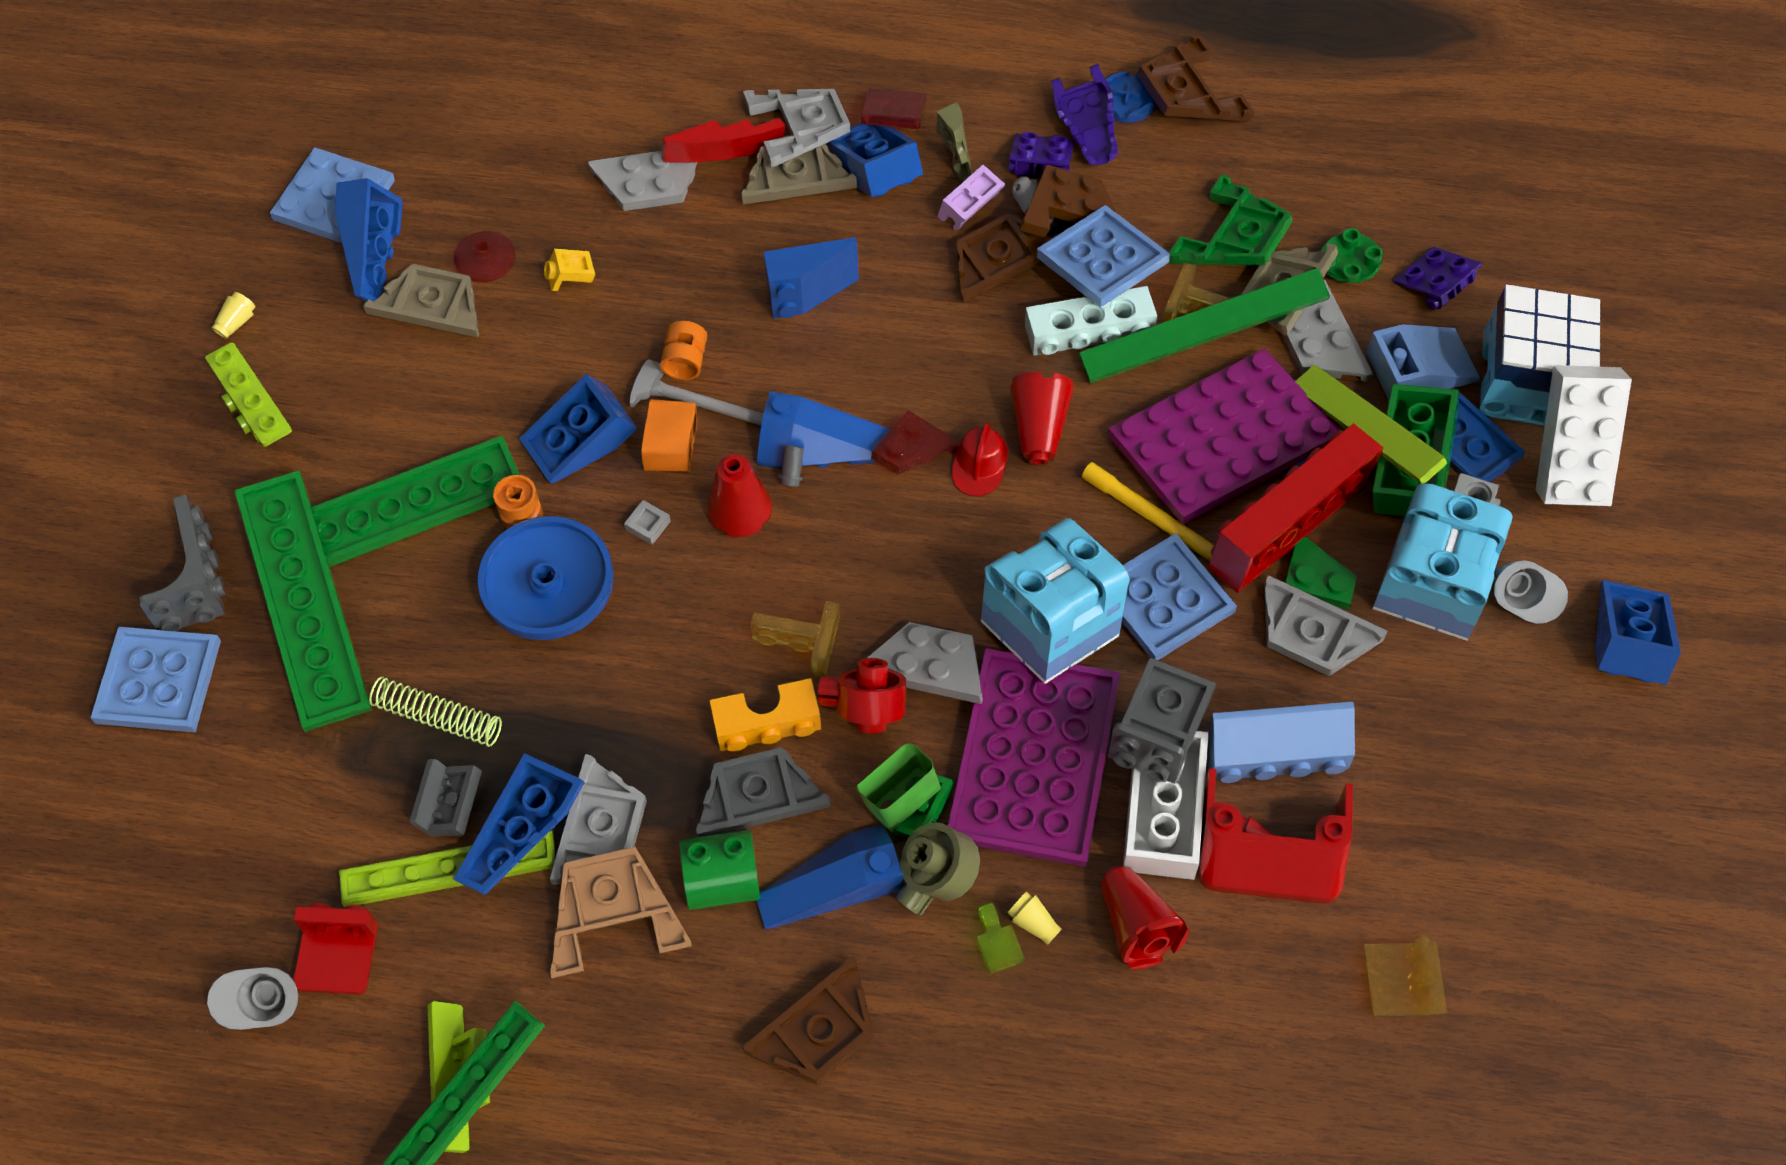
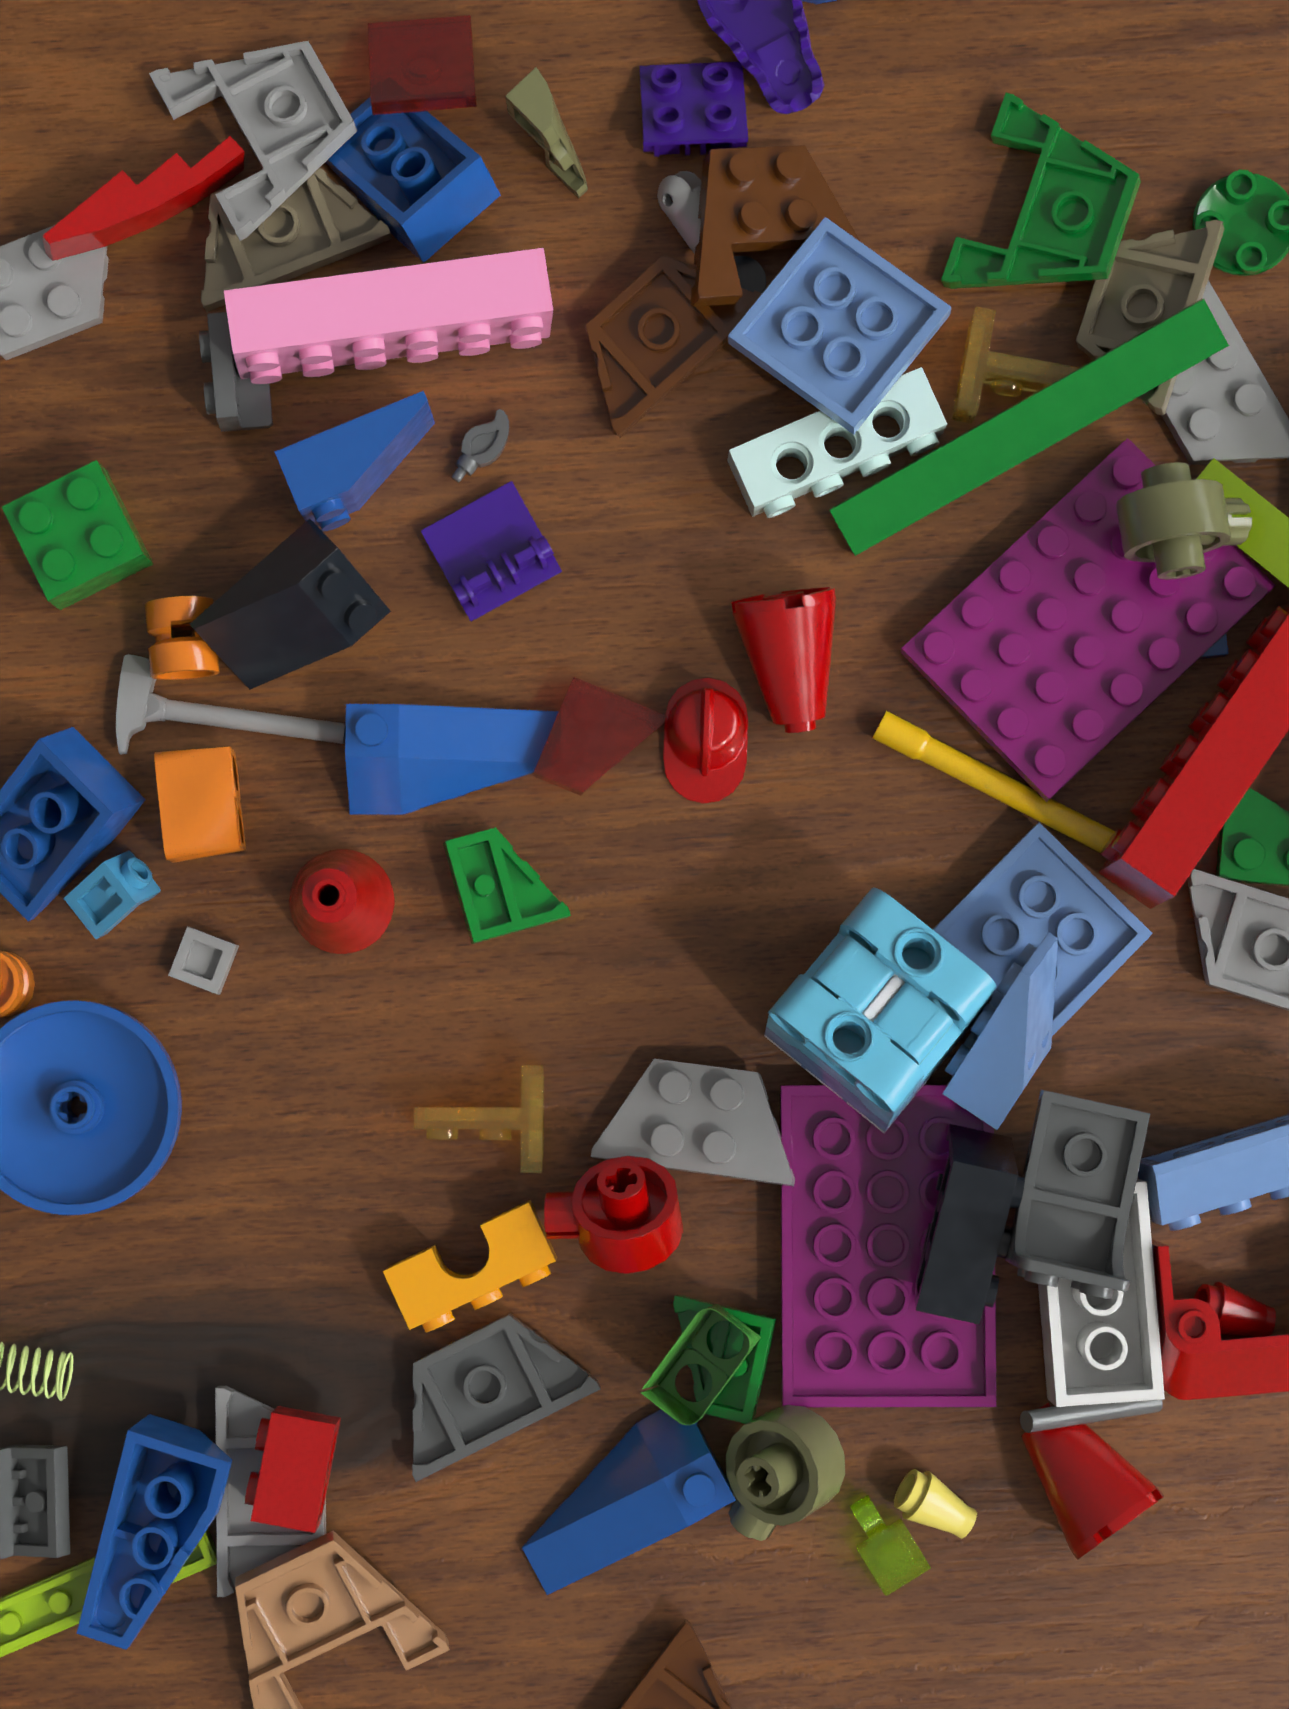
camera: 15 degrees left, 25 degrees up
green brick [680,829,761,910] -> none
dark grey pin [778,445,805,486] -> none
lavender hinge [937,165,1005,231] -> none
none -> green brick [2,460,154,610]
none -> dark azure bracket [64,851,161,939]
none -> black slope [190,519,391,690]
none -> dark grey bracket [199,312,273,432]
none -> bright pink brick [224,248,553,384]
none -> red brick [245,1406,341,1533]
none -> dark purple hinge [421,481,562,622]
none -> green wing [443,827,571,944]
none -> dark grey piece [451,409,509,483]
none -> black wedge [914,1124,1025,1325]
none -> medium blue slope [942,933,1058,1130]
none -> dark grey bar [1020,1399,1163,1433]
none -> olive piece [1116,462,1252,580]

